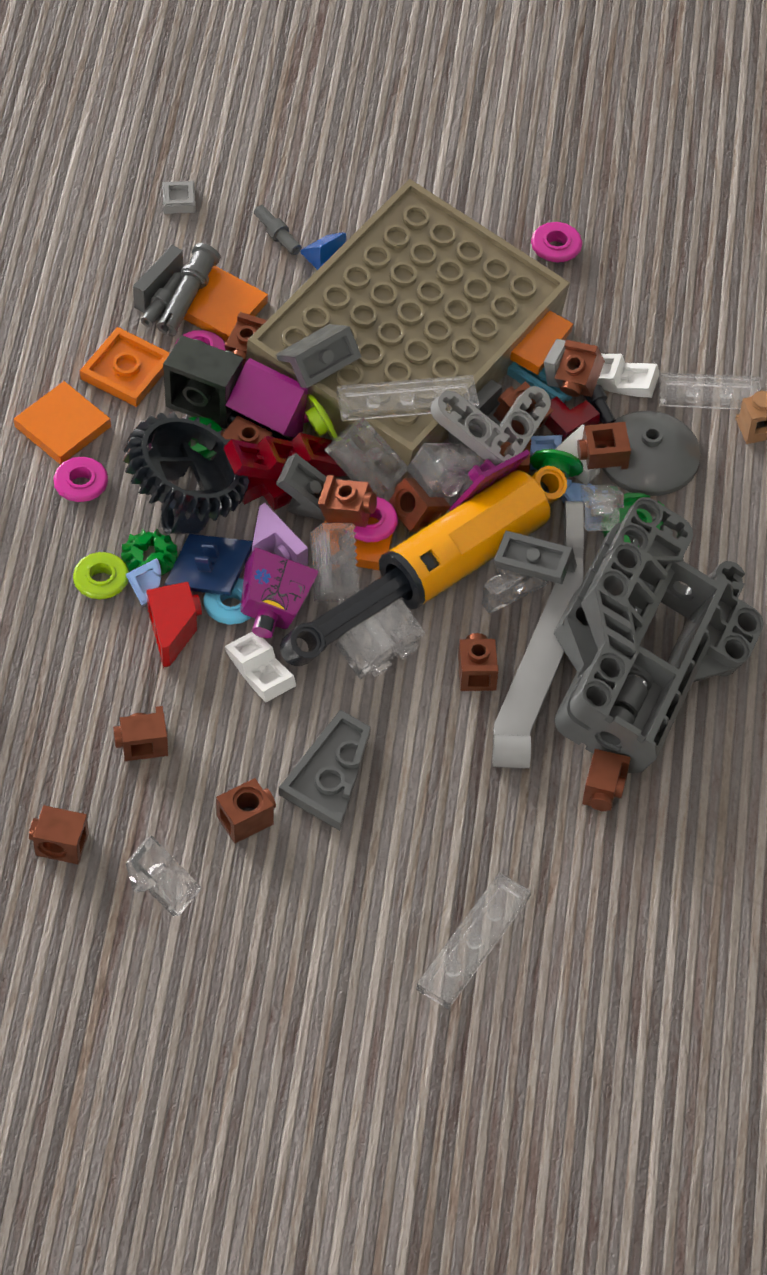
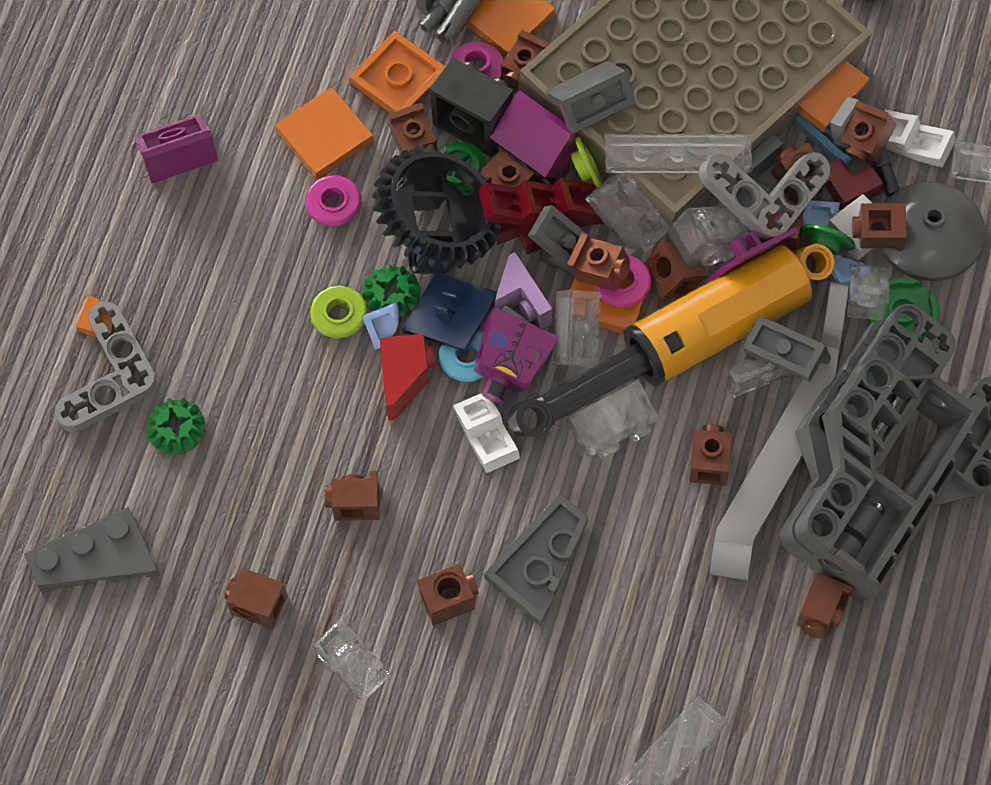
camera: 15 degrees right, 10 degrees up
none -> copper brick [388,103,438,153]

